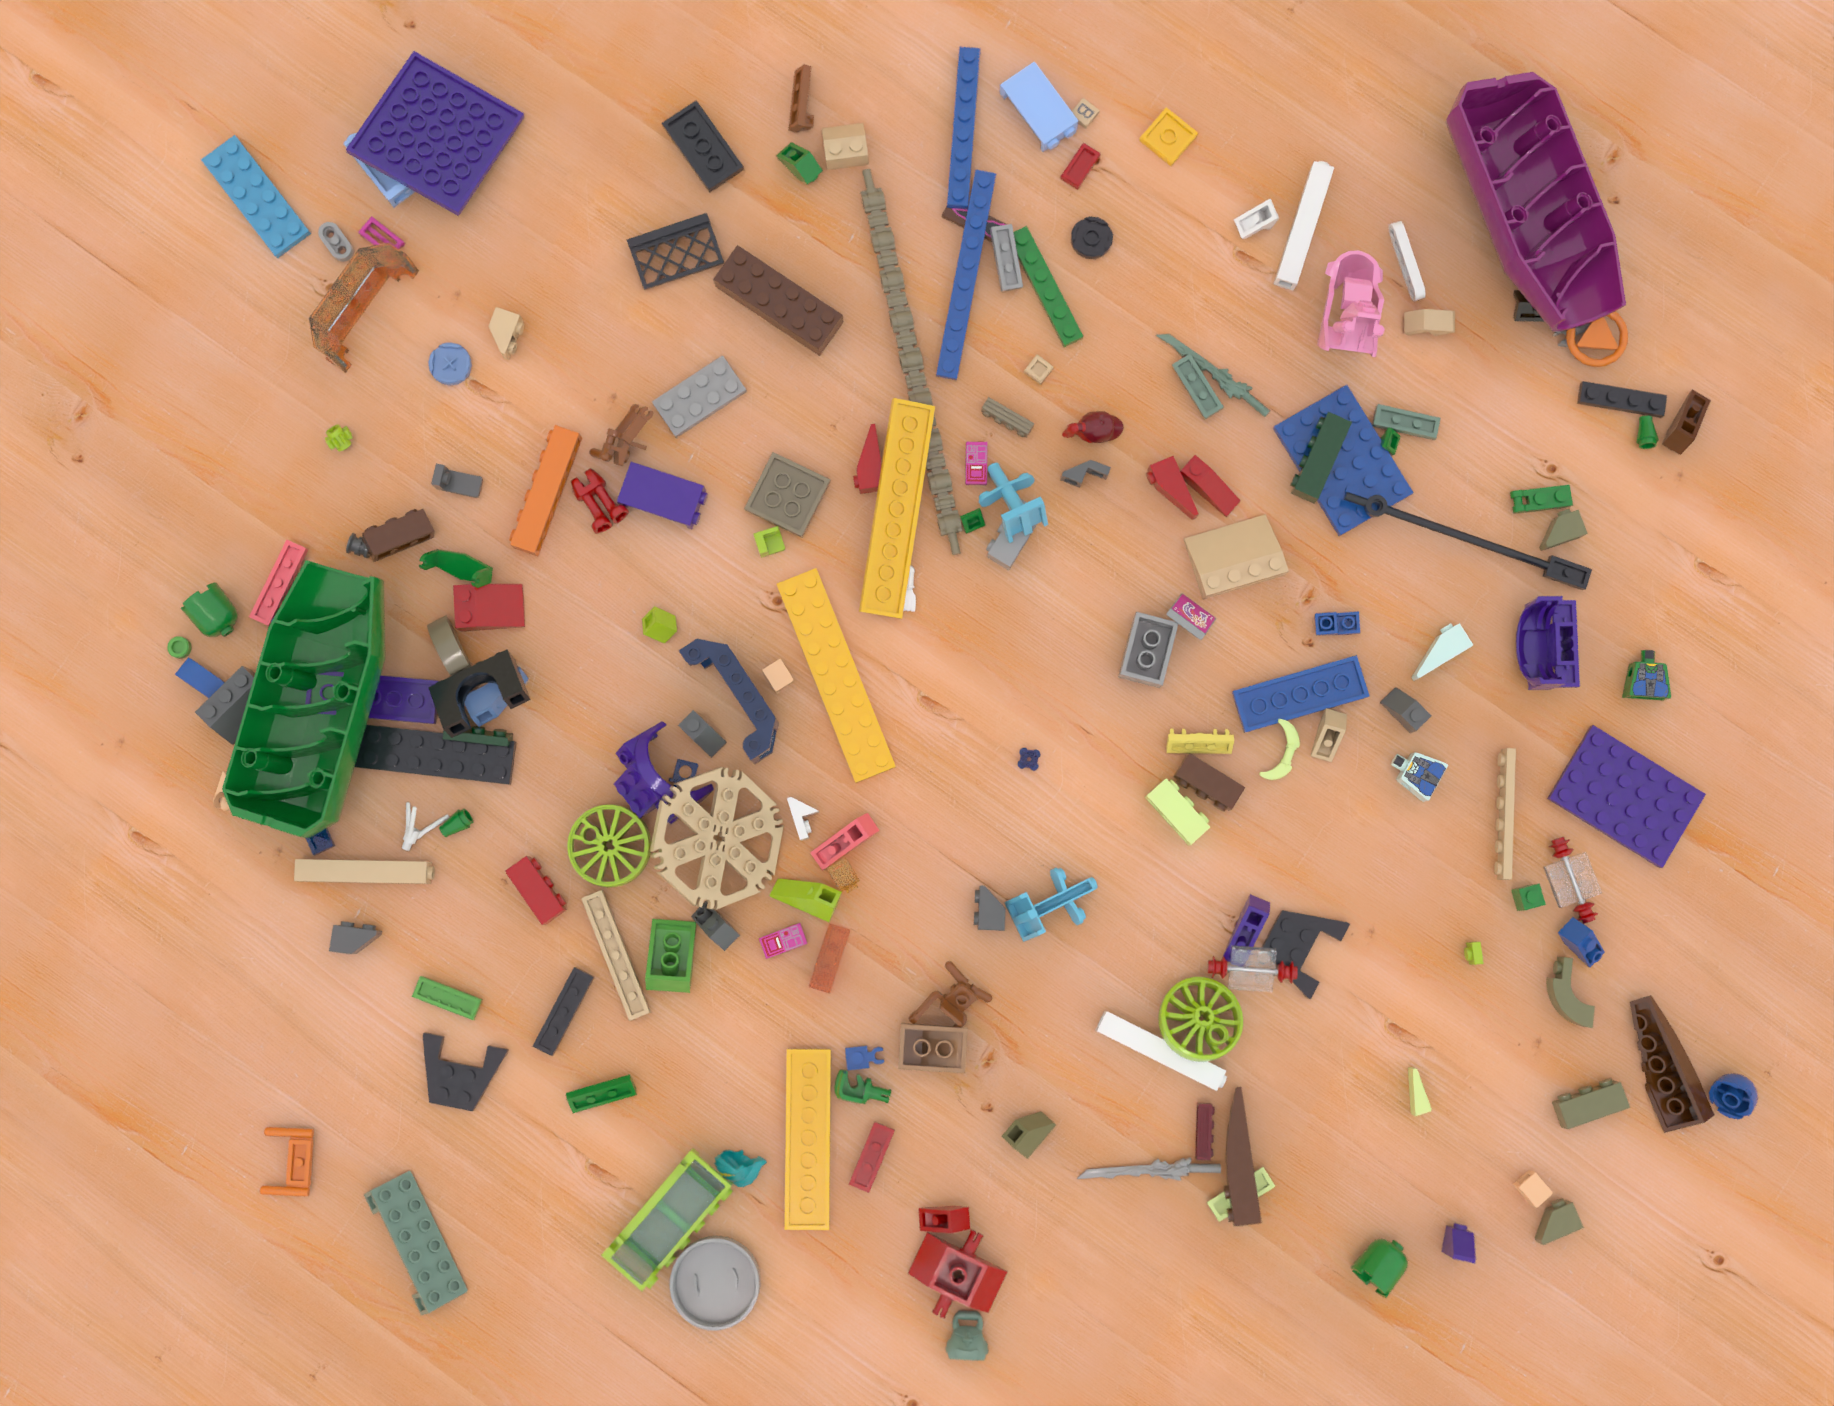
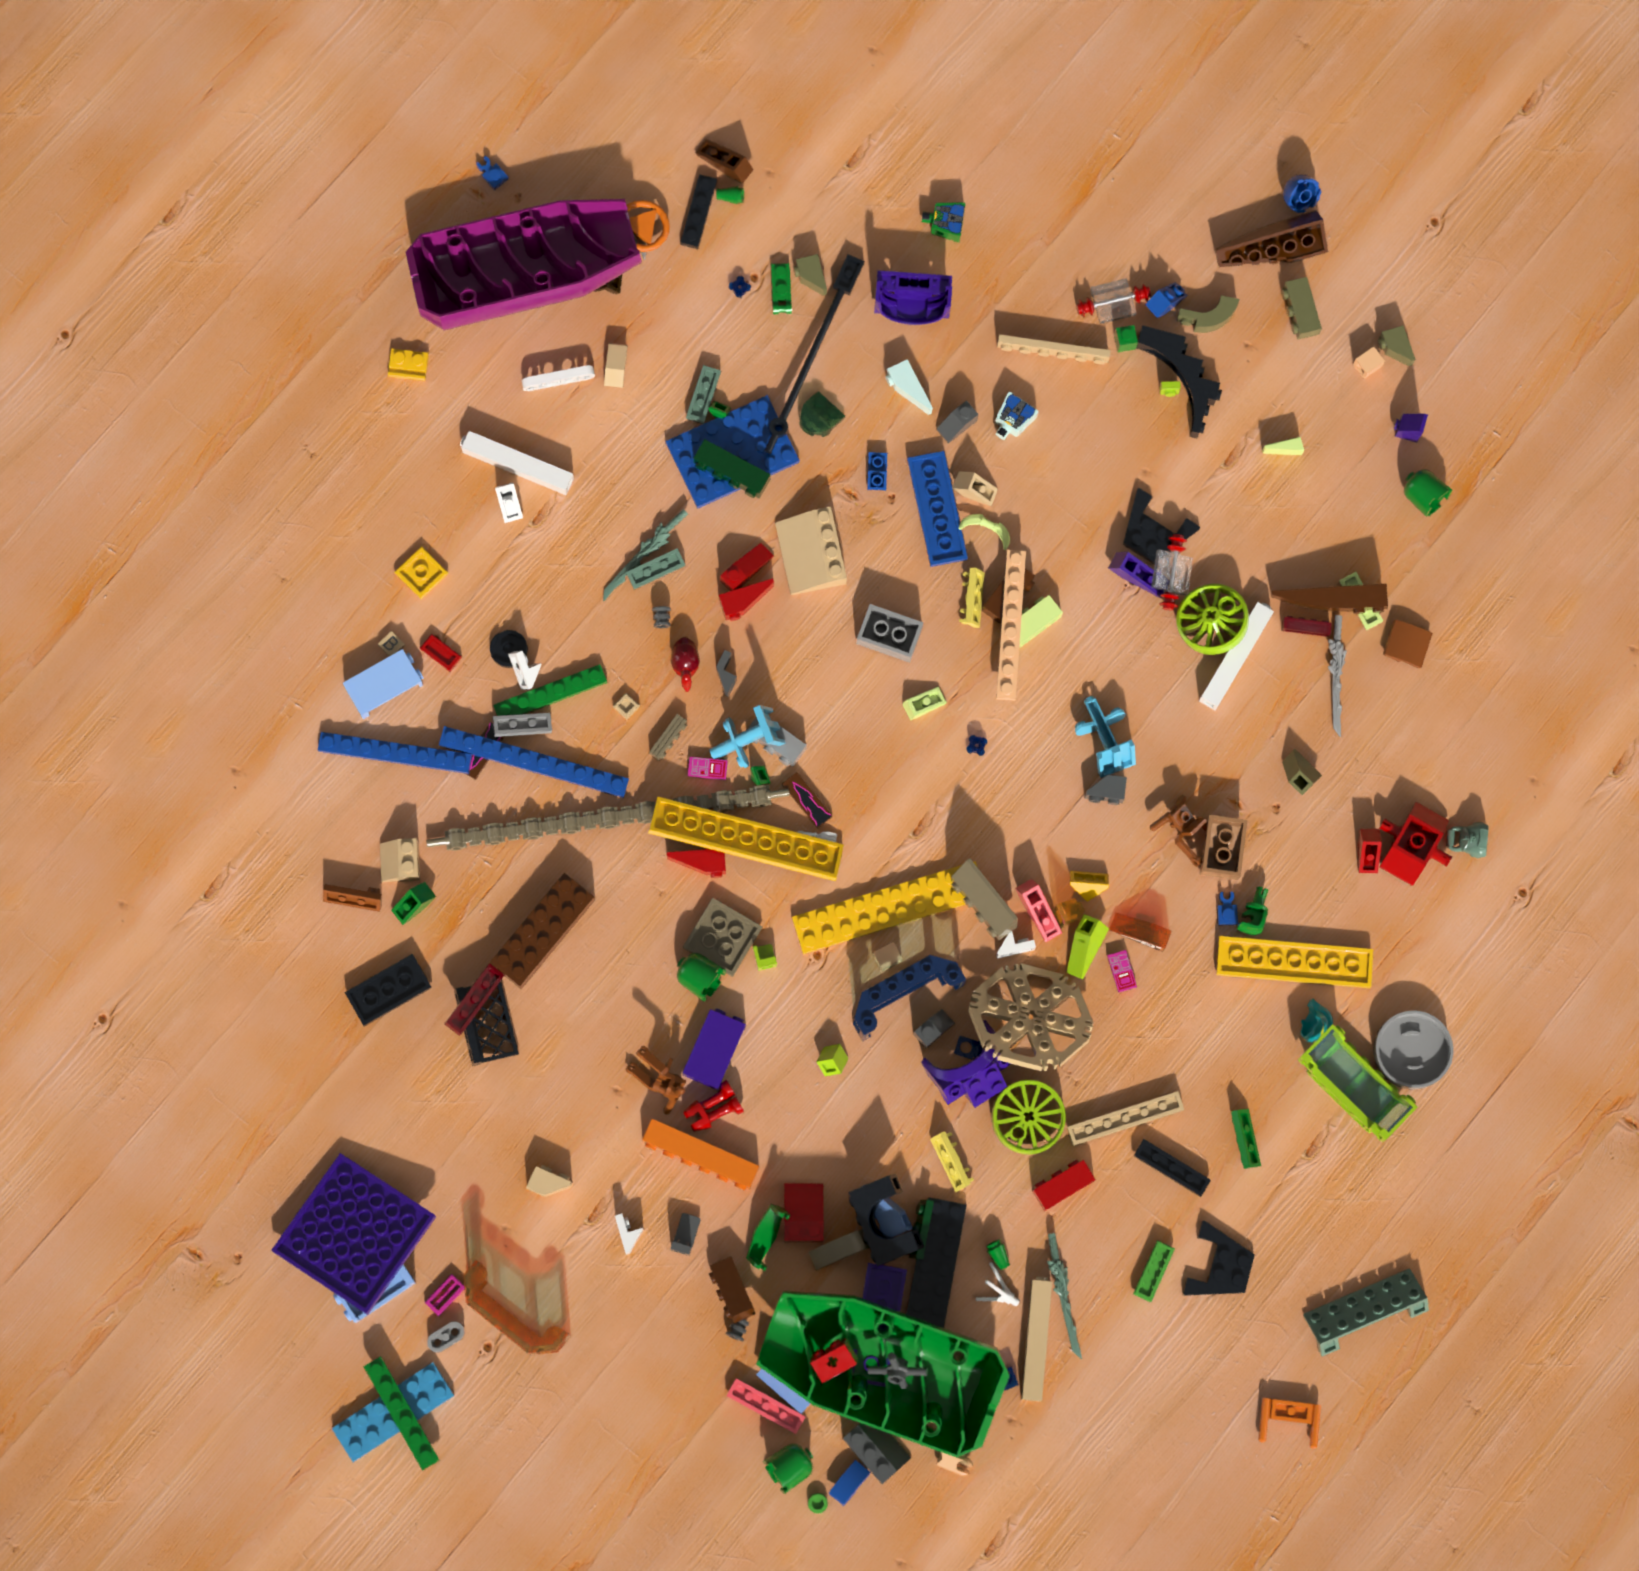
camera: 90 degrees left, 5 degrees down
lime gear [325,425,353,451] -> none
dark grey slope [329,921,382,954] -> none
medium blue tile [428,343,472,386] -> none
bright green slope [645,919,696,993] -> none
light grey plate [652,355,747,438] -> none
dark grey slope [691,901,740,951] -> none
plate [849,1121,895,1193] -> none
tile [1167,593,1217,640] -> none
bright pink piece [1317,251,1385,357] -> none
dark purple plate [1547,725,1706,868] -> none
none -> green plate [363,1356,440,1471]
none -> yellow plate [388,348,429,381]
none -> dark red plate [444,963,505,1036]
none -> blue plate [476,156,509,191]
none -> white slope [508,651,541,689]
none -> white slope [615,1214,644,1255]
none -> dark grey bush [652,606,671,629]
none -> green cylinder [677,953,726,1002]
none -> clear blue plate [729,276,751,298]
none -> tile [782,772,833,829]
none -> clear green slope [799,391,845,437]
none -> red brick [810,1338,858,1383]
none -> dark grey bar [868,1353,928,1389]
none -> yellowish green slope [903,686,947,720]
none -> light yellow plate [930,1131,974,1192]
none -> dark tan slope [951,858,1018,941]
none -> light nougat plate [996,550,1026,701]
none -> sand green sword [1047,1233,1082,1359]
none -> yellow slope [1070,871,1109,902]
none -> black arch [1136,325,1222,439]
none -> dark orange slope [1383,620,1433,668]

